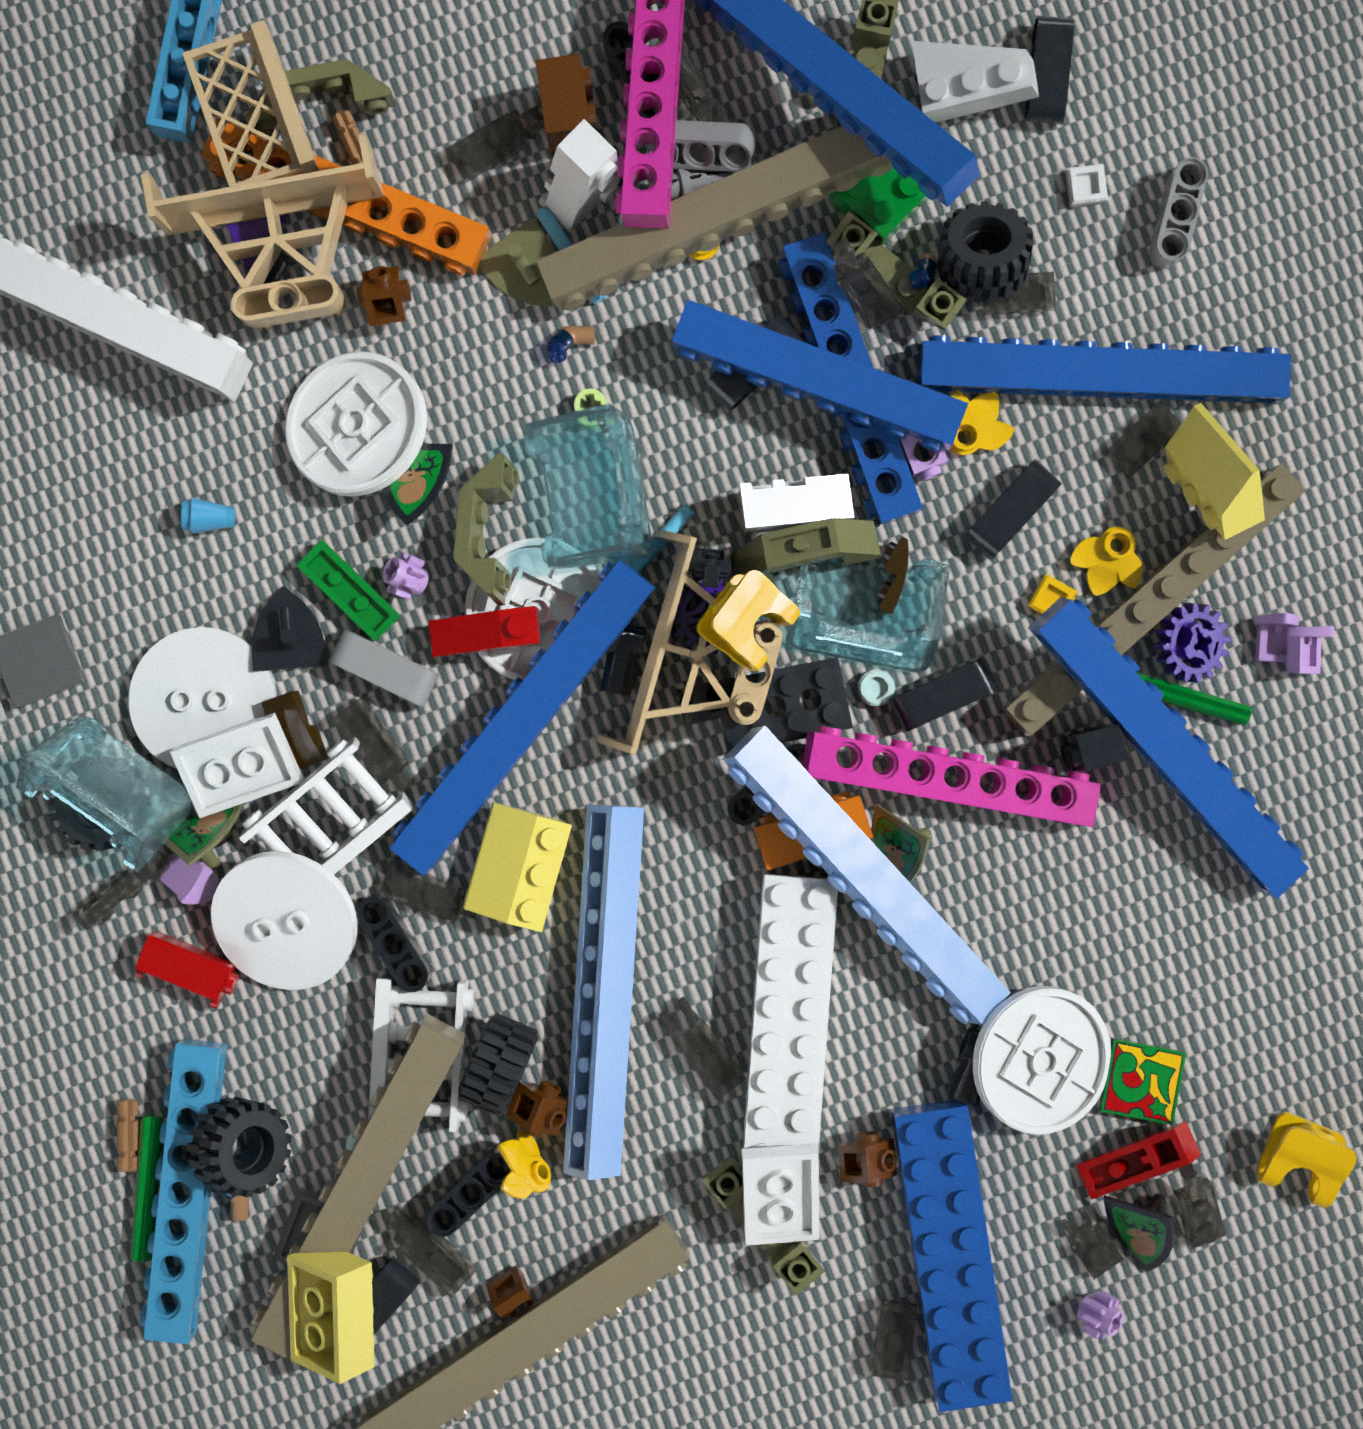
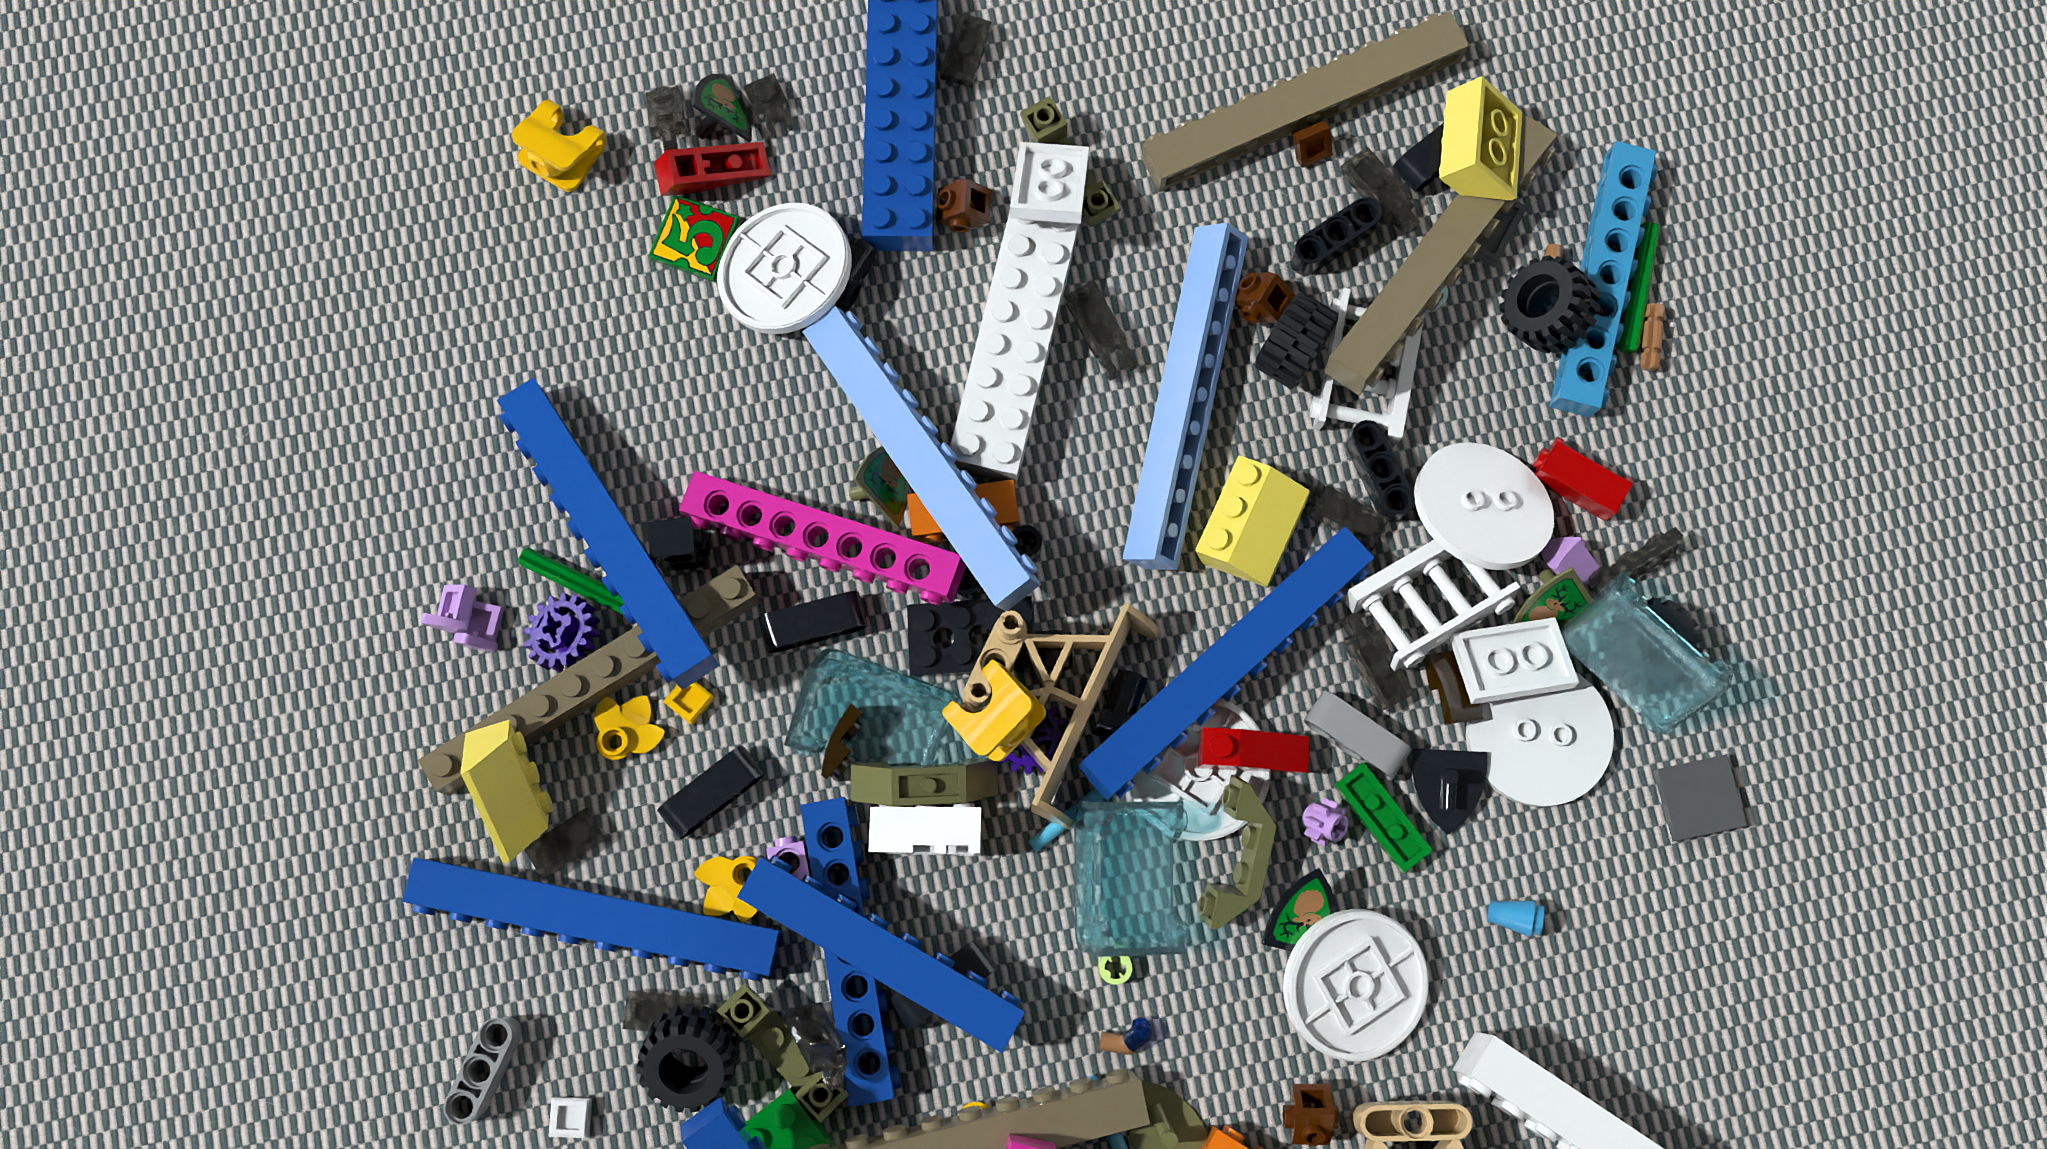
camera: 175 degrees left, 10 degrees down
yellow plate [497,1129,551,1199] -> none
black hinge [693,547,731,588] -> none
light aqua tile [858,670,895,706] -> none
clear blue arm [908,252,937,290] -> none
lavender gear [1077,1291,1124,1340] -> none

